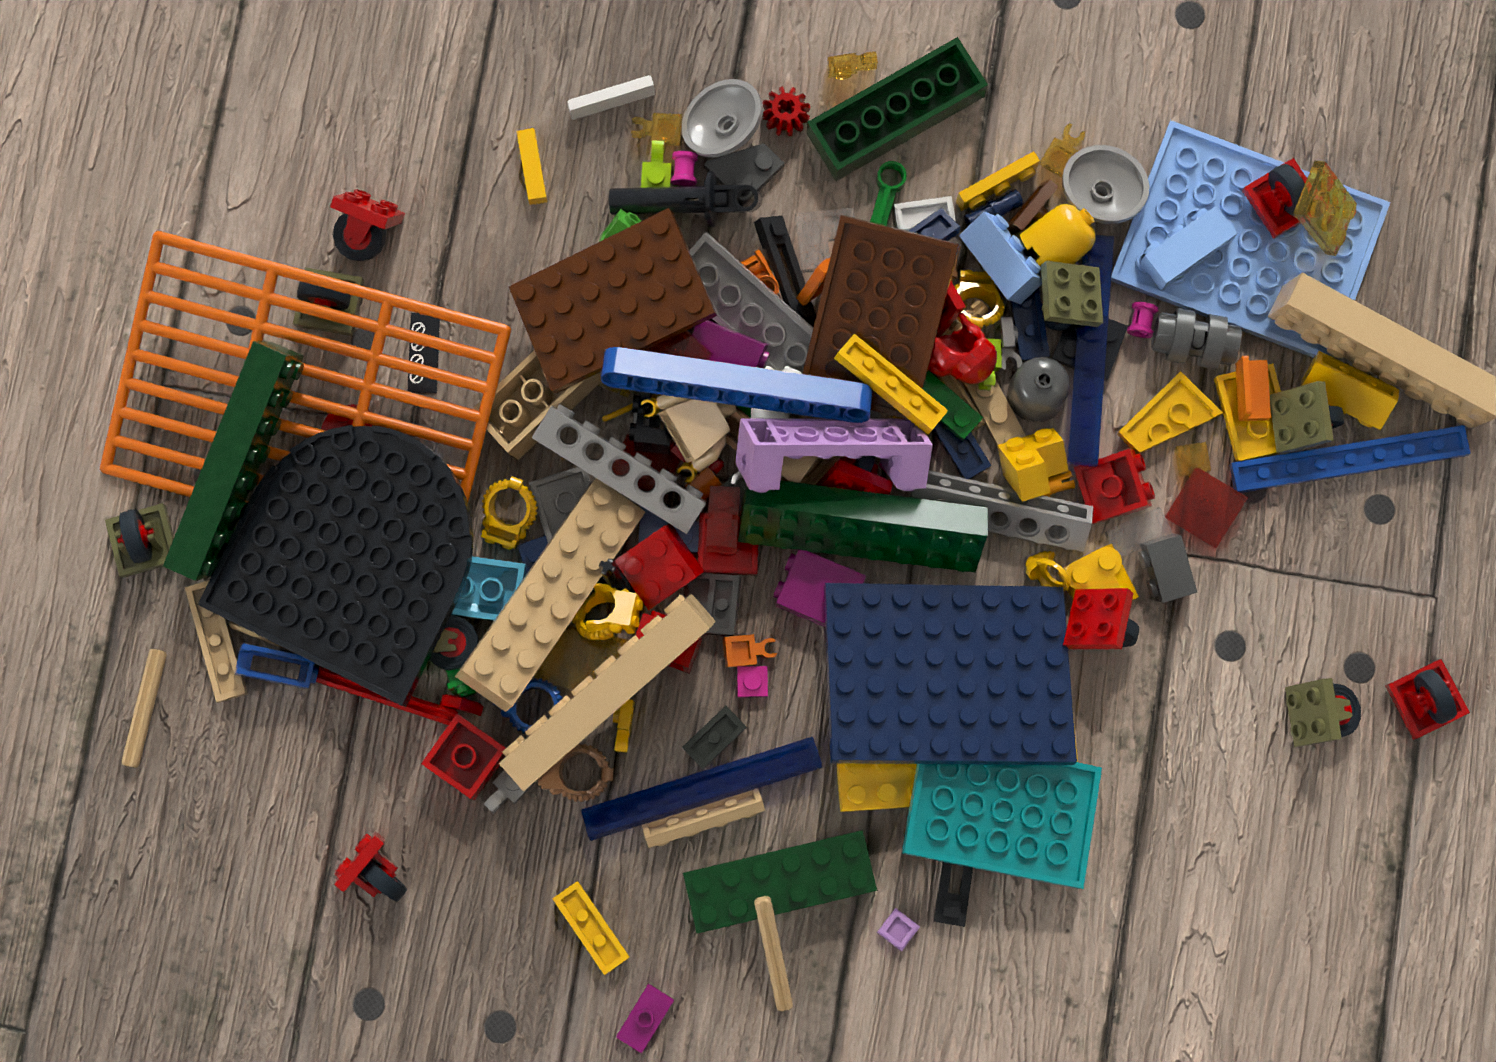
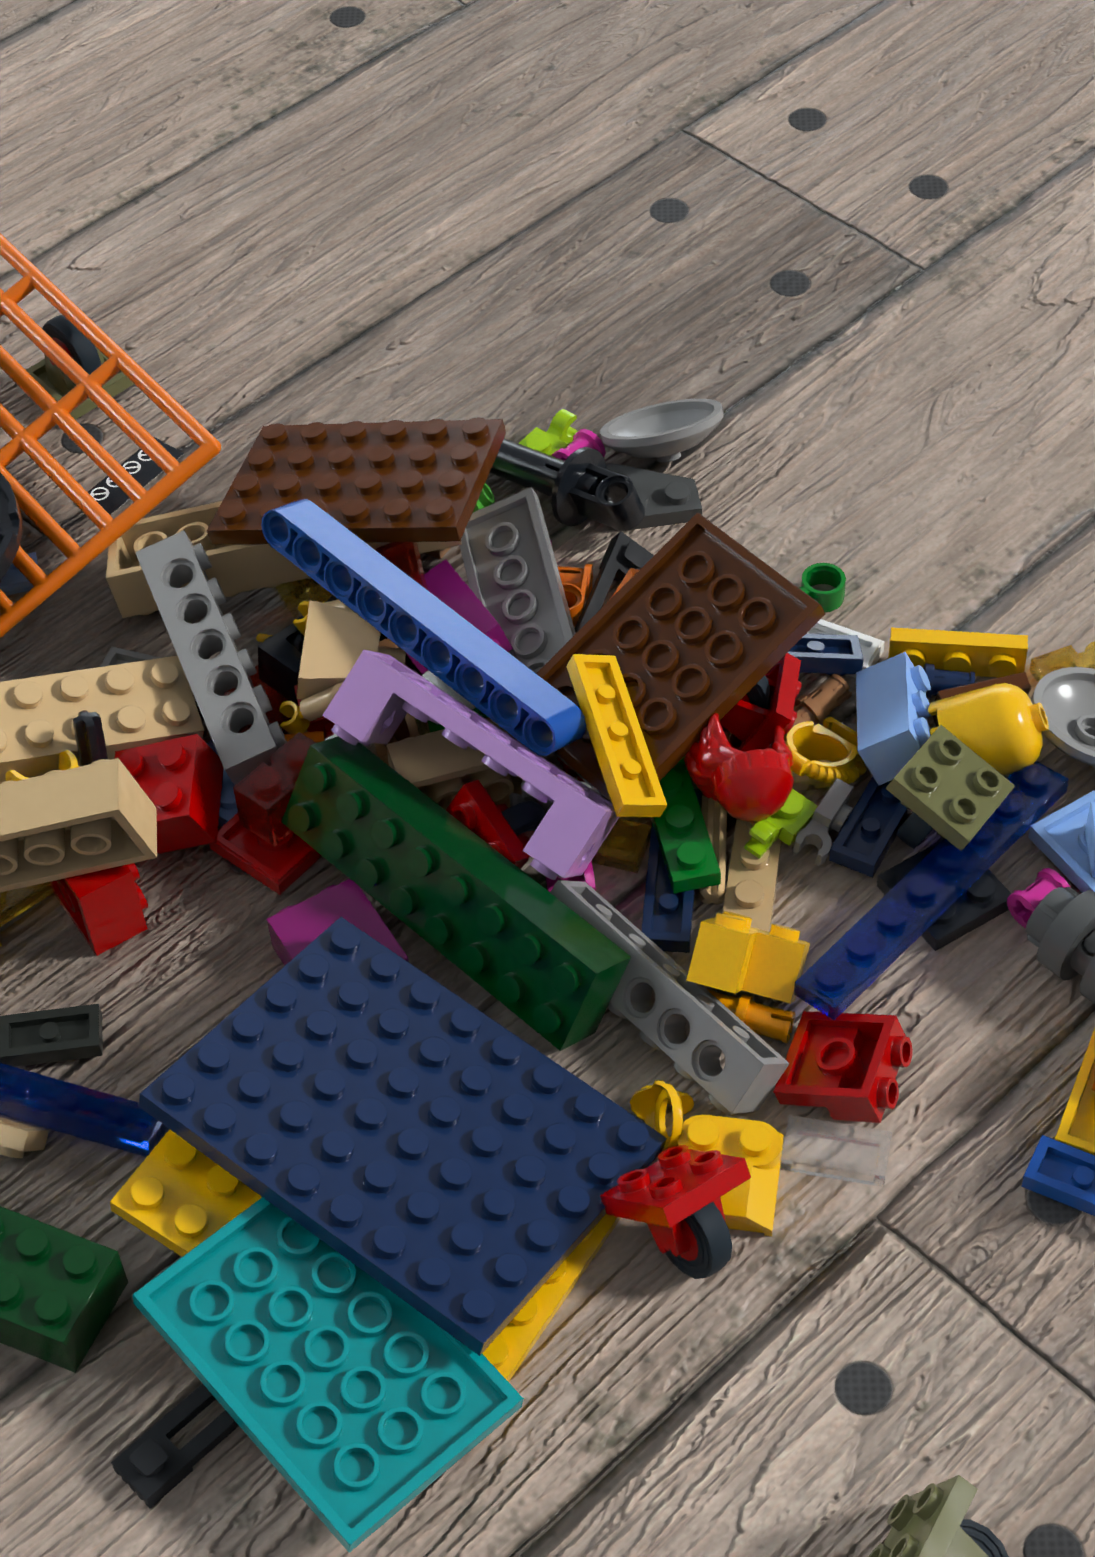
camera: 40 degrees right, 30 degrees down
red plate [330,189,405,262] -> none
yellow piece [481,476,538,550] -> none
yellow piece [516,128,548,205] -> none
white tile [567,75,655,120] -> none
clear yellow plate [631,113,682,146] -> none
dark grey wing [687,573,742,636] -> none
orange plate [722,634,777,668] -> none
dark pink plate [737,666,768,698] -> none
red gear [762,86,810,137] -> none
dark green brick [806,37,988,181] -> none
clear yellow plate [826,51,878,80] -> none
lavender tile [877,908,920,951] -> none
dark grey cylinder [1008,357,1070,422] -> none
yellow wing [1117,371,1223,454] -> none
dark grey brick [1138,533,1197,603] -> none
clear red plate [1164,466,1248,548] -> none
clear yellow plate [1175,442,1211,477] -> none

